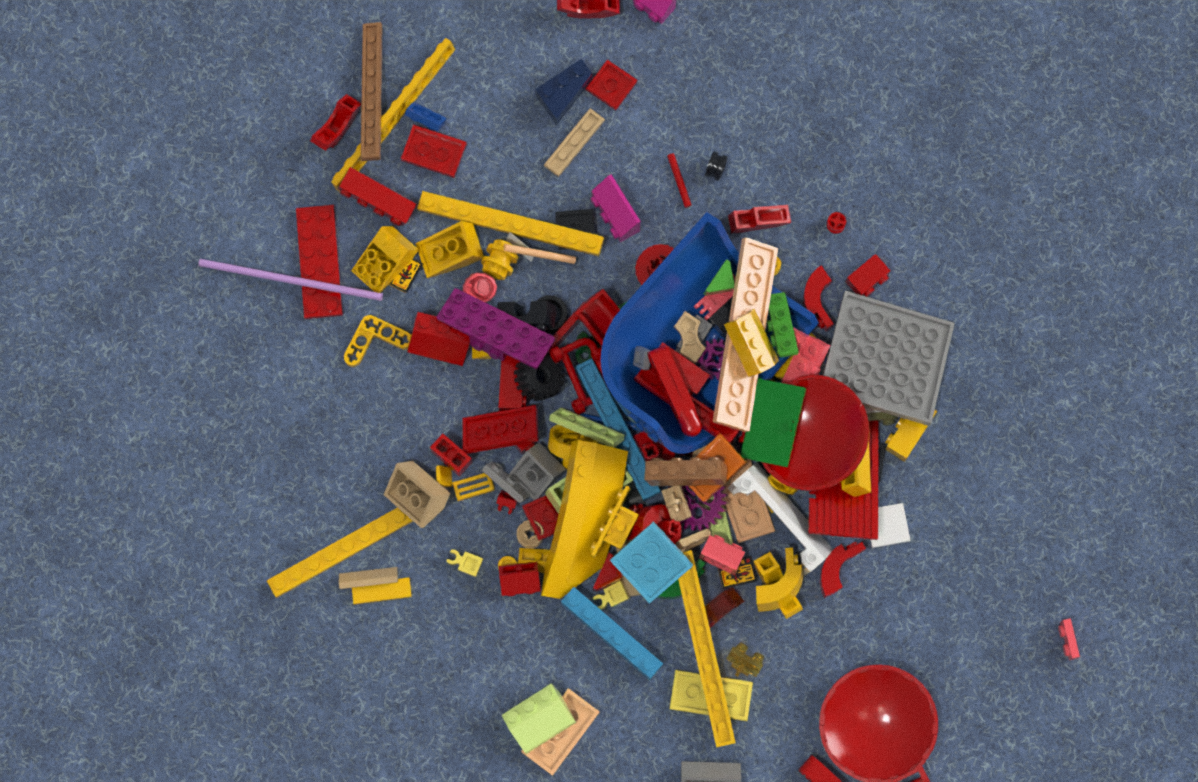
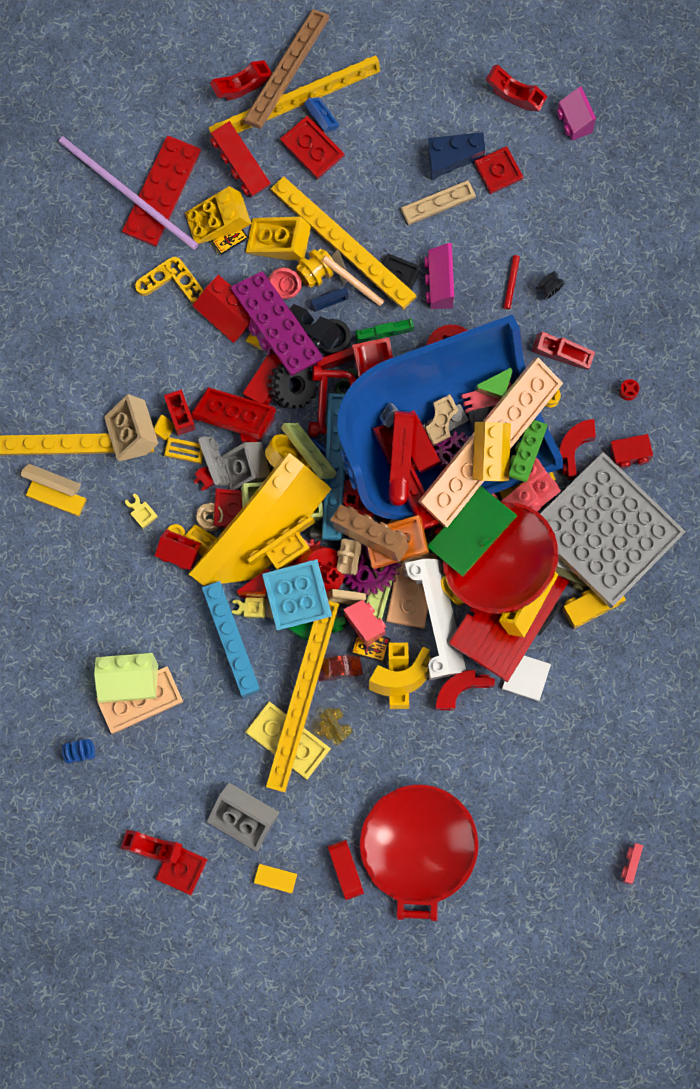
camera: 30 degrees right, 0 degrees up
none -> dark blue tile [311,287,348,312]
none -> green piece [355,318,414,344]

